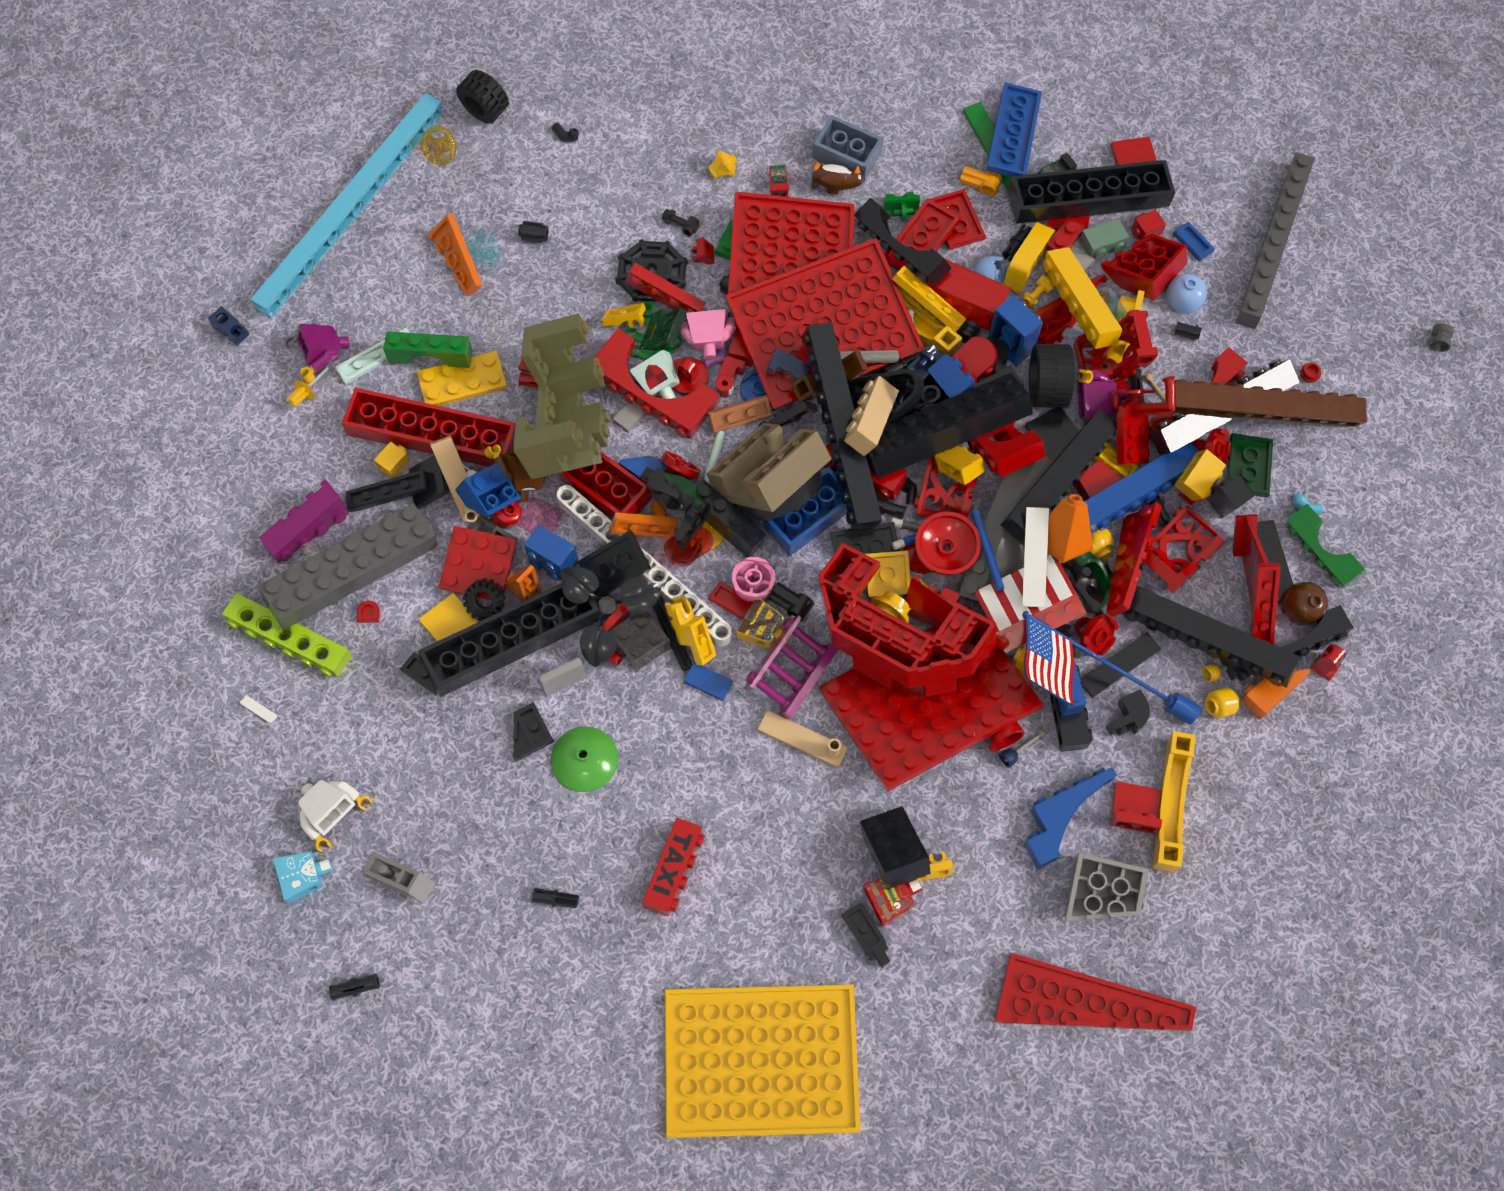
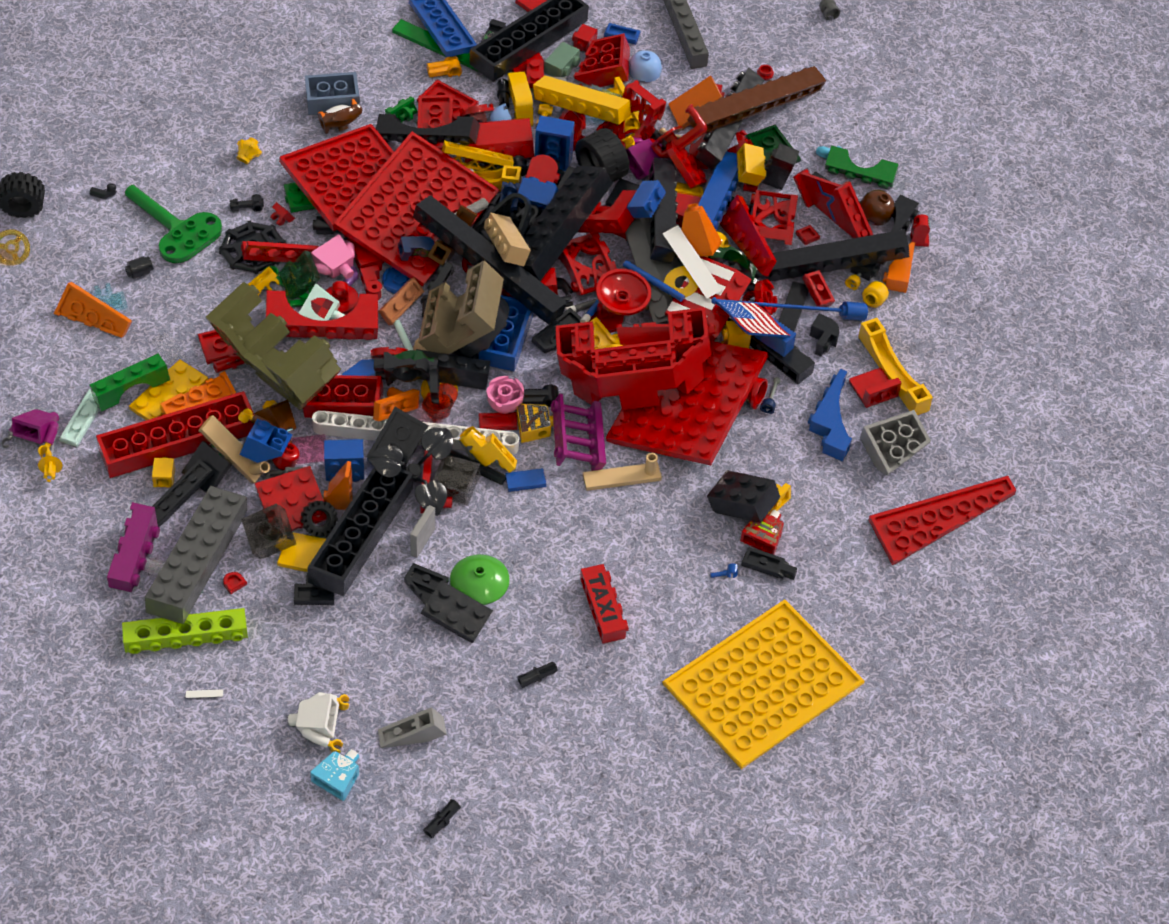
camera: 40 degrees left, 15 degrees down
leg [769,165,789,197] -> none
yellow brick [935,446,985,485] -> none
black pin [1174,321,1202,341] -> none
none -> green piece [125,185,222,263]
none -> orange wing [160,371,236,415]
none -> clear smoke brick [241,504,296,559]
none -> black plate [421,580,493,643]
none -> red tile [459,104,494,122]
none -> blue brick [627,180,666,218]
none -> yellow piece [664,266,698,297]
none -> orange tile [668,75,722,129]
none -> blue hand [710,563,738,578]
none -> red tile [795,225,820,245]
none -> red brick [802,270,835,307]

